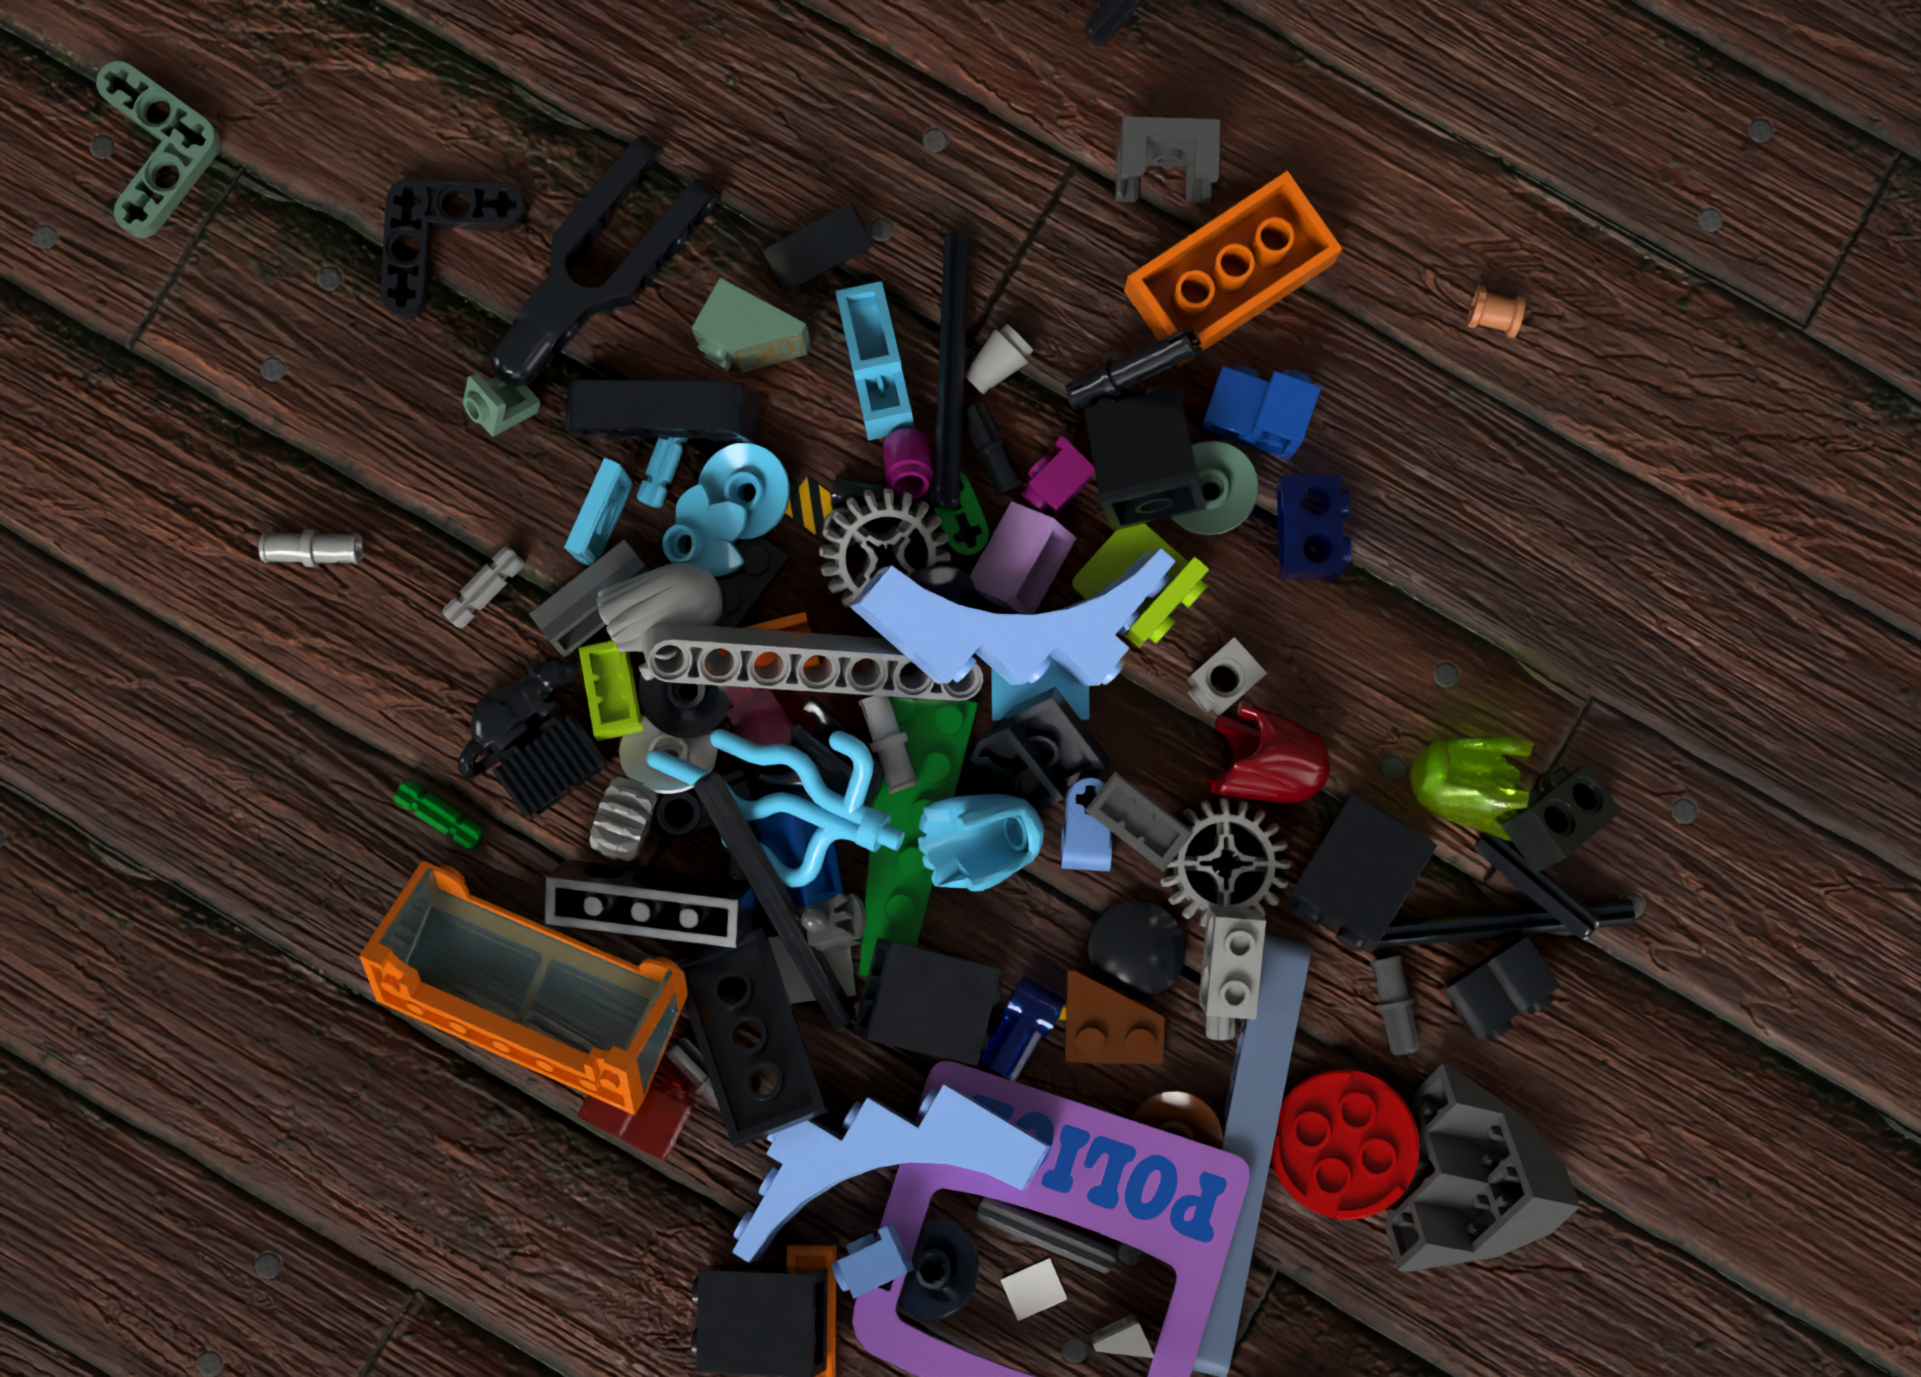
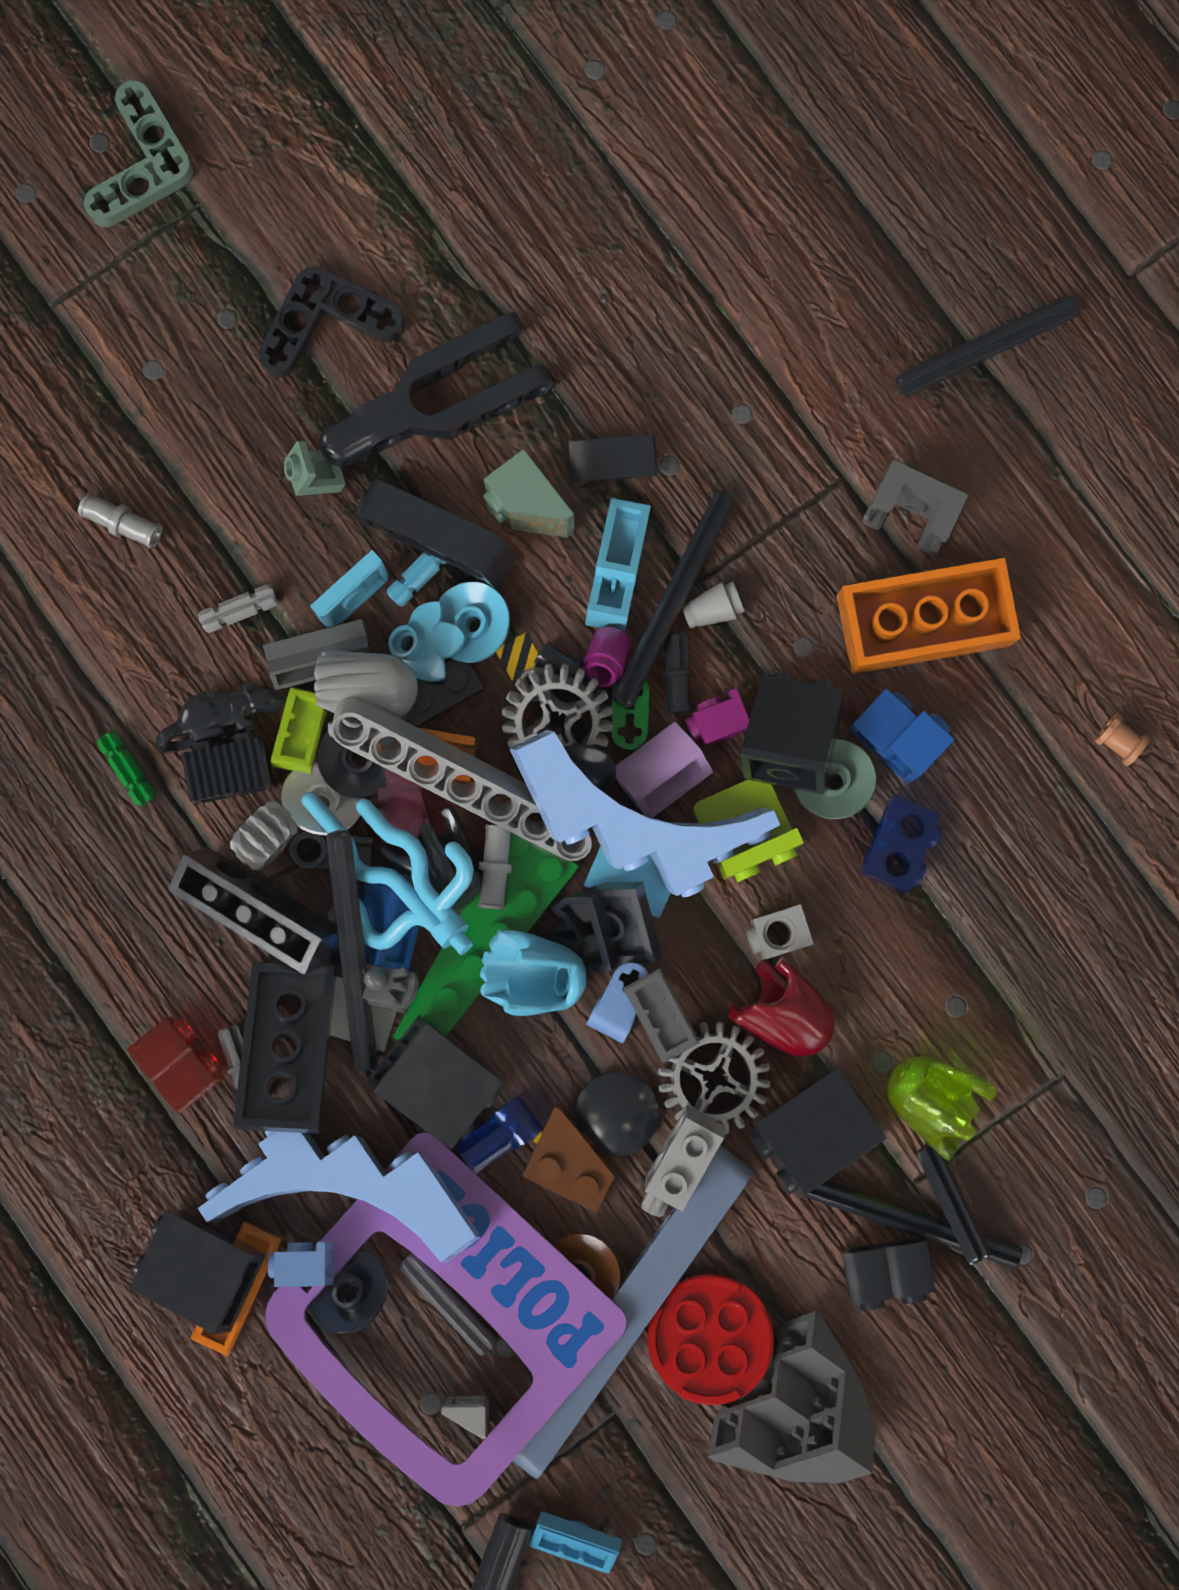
camera: 25 degrees right, 0 degrees up
windscreen [359,860,688,1115] -> none
white sticker [1001,1258,1067,1321] -> none
black pin [1065,325,1202,412] -> none
dark grey axle [1370,955,1420,1055] -> none
pearl dark grey brick [1501,764,1622,873] -> none

